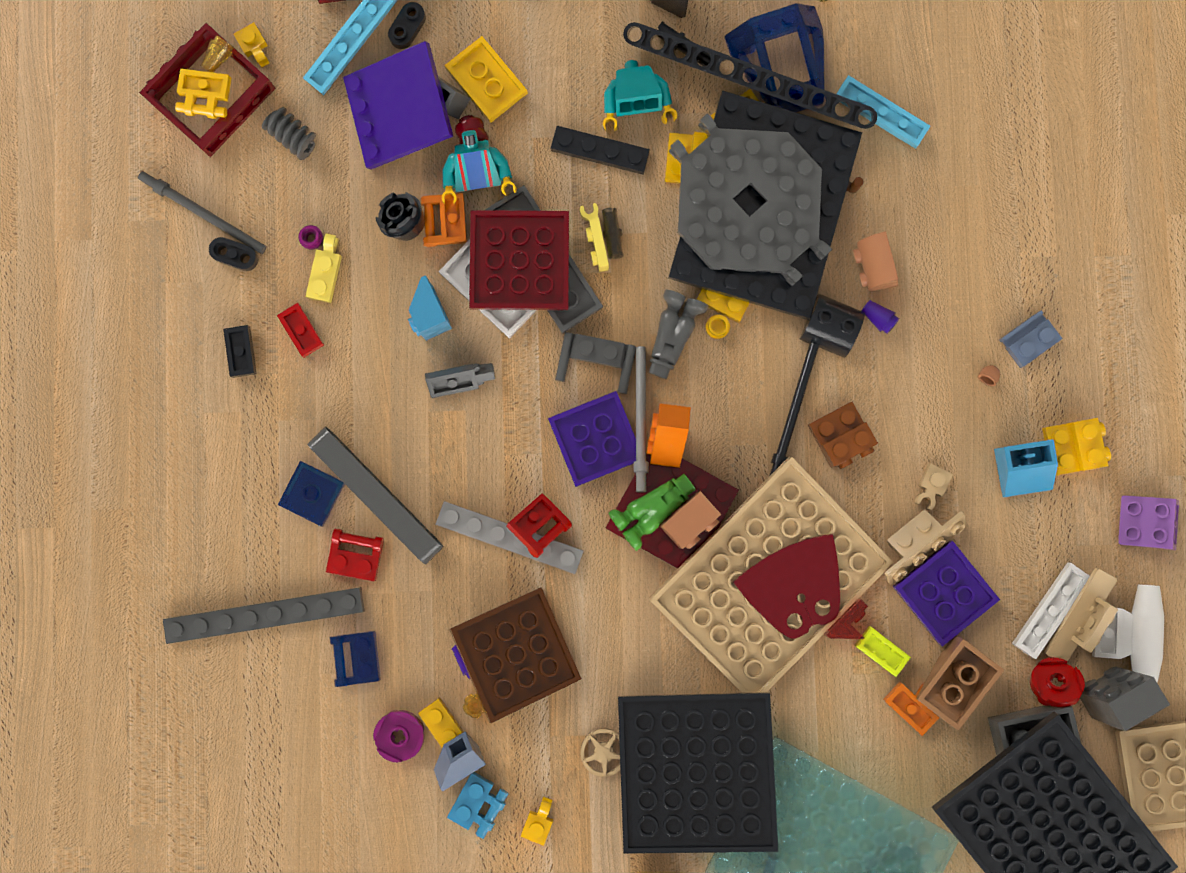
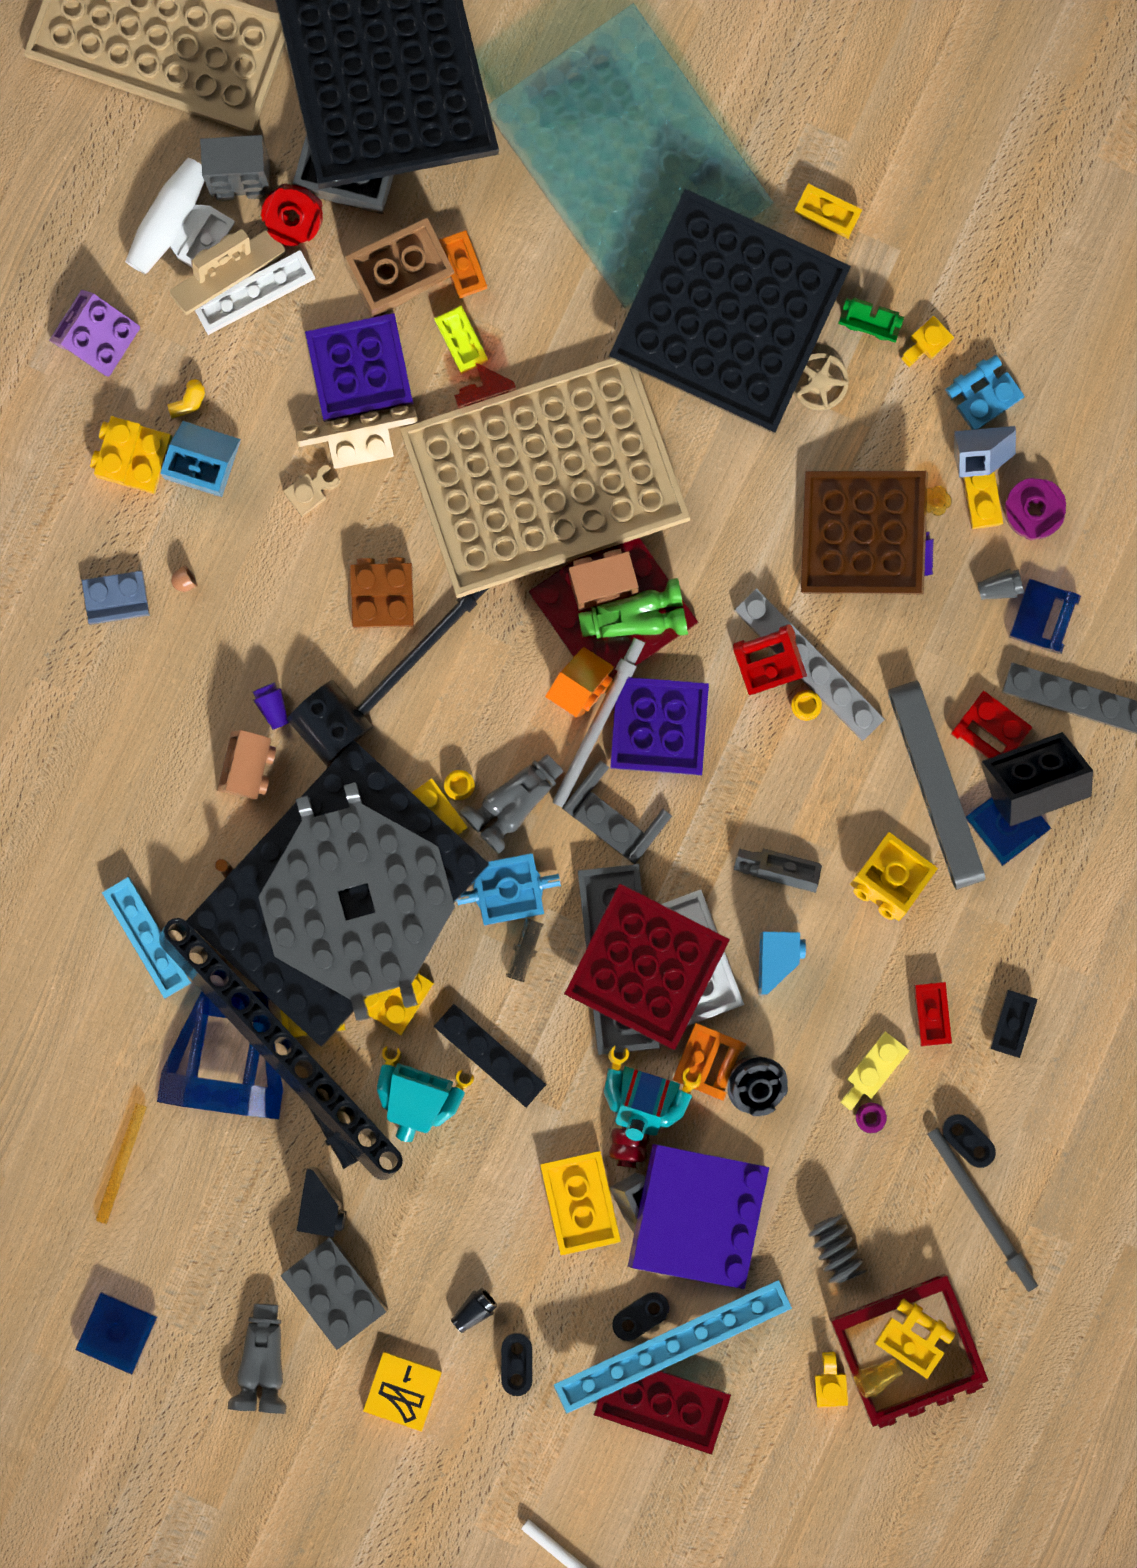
camera: 155 degrees left, 0 degrees up
light yellow plate [580,203,609,272] -> none
dark red piece [733,534,840,639] -> none
none -> yellow arm [167,379,205,419]
none -> dark azure plate [457,853,561,926]
none -> yellow plate [791,690,822,721]
none -> green hinge [838,297,904,343]
none -> yellow plate [850,832,938,921]
none -> dark grey cone [978,568,1024,600]
none -> black slope [981,732,1094,826]

